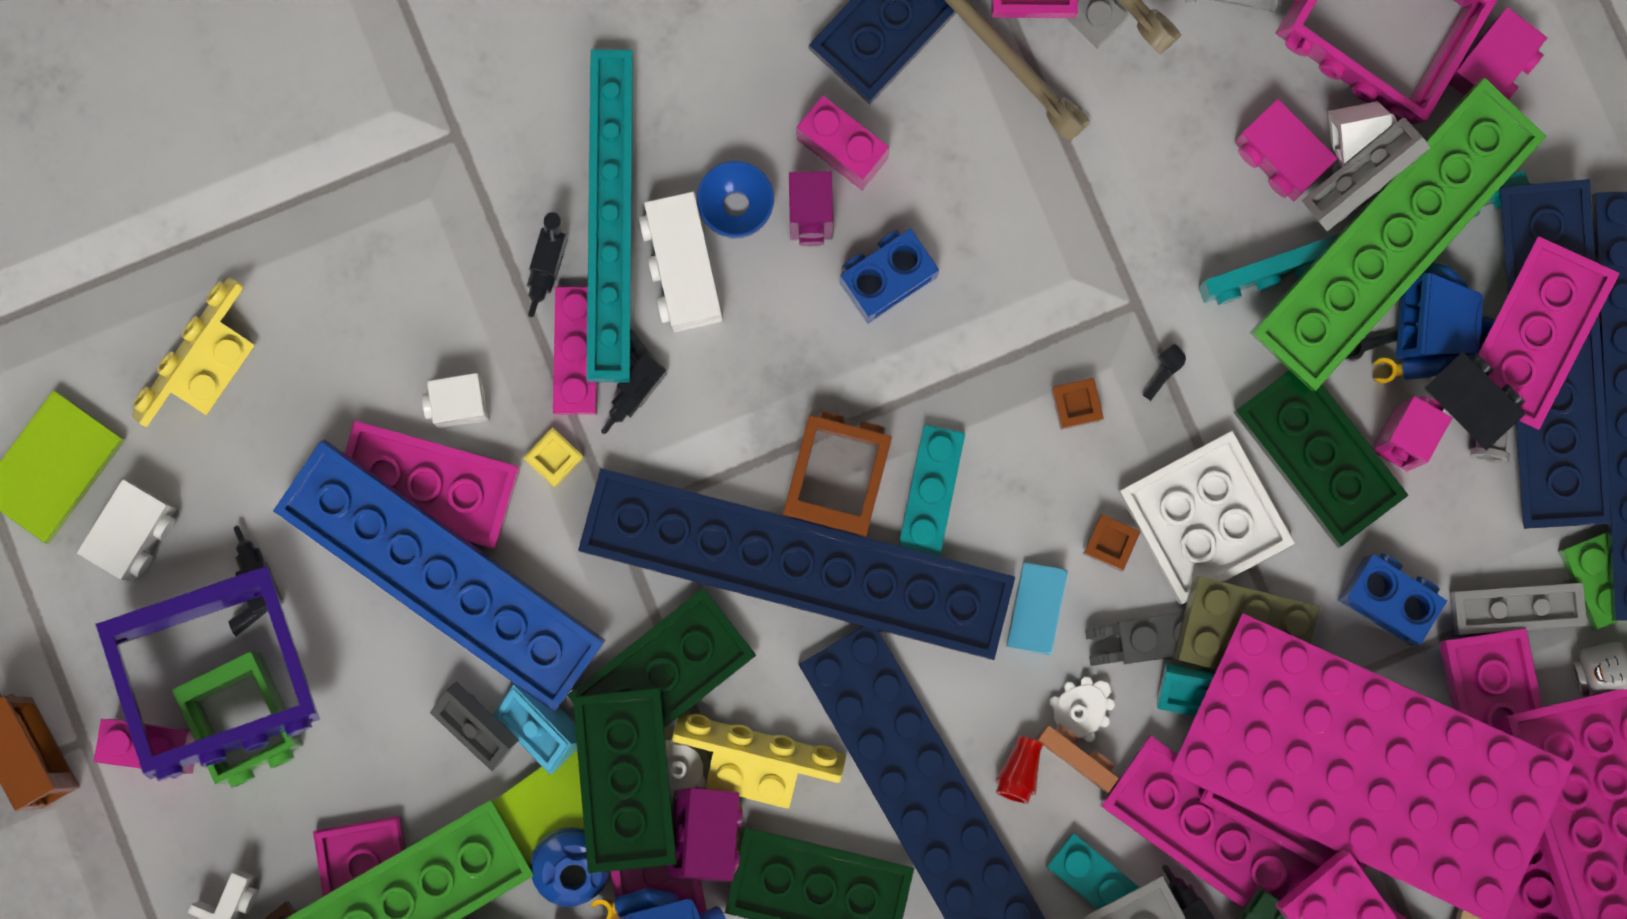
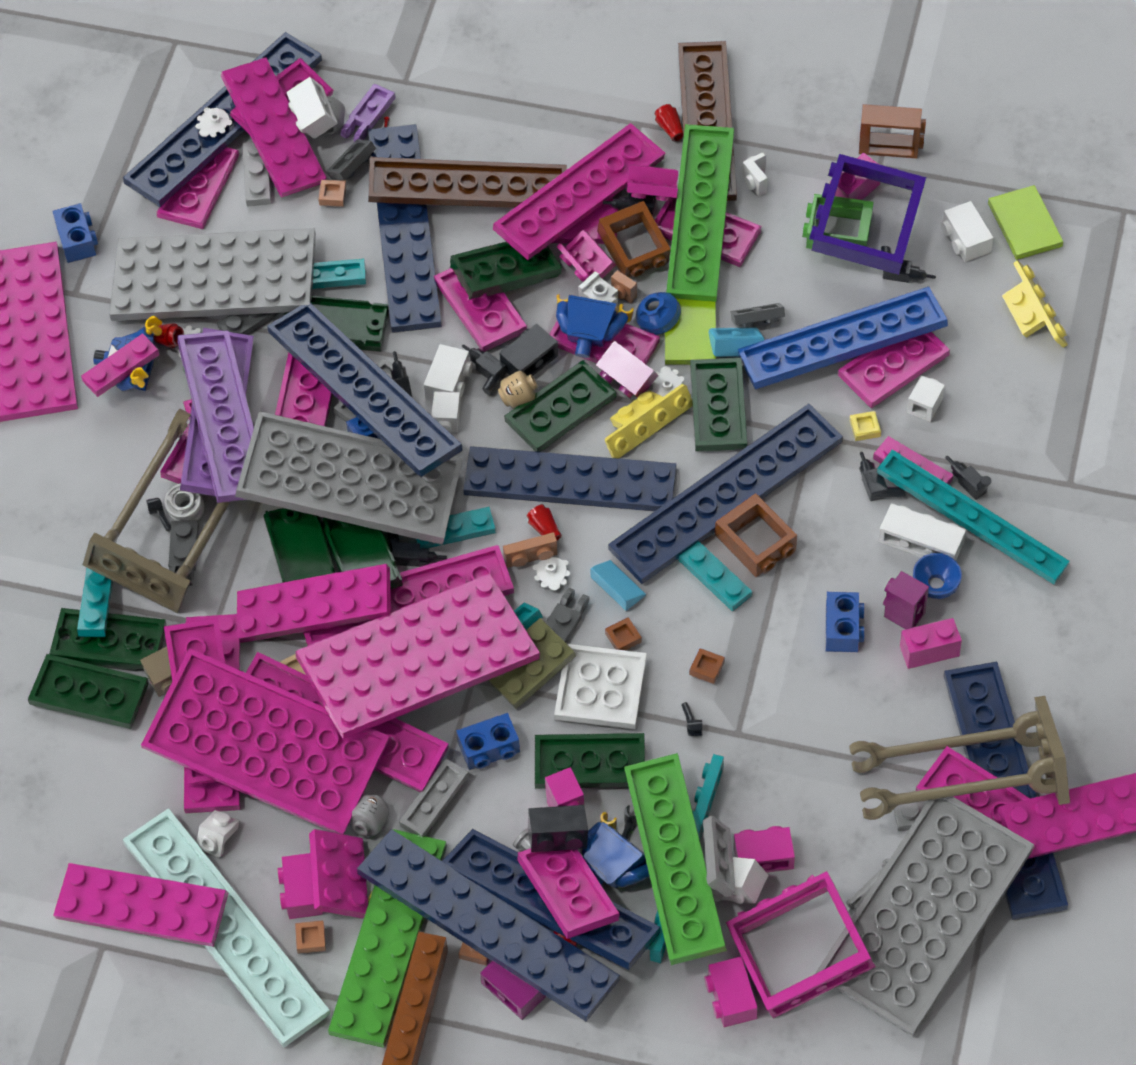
camera: 130 degrees right, 25 degrees down
dark green plate [573,688,677,874] -> none

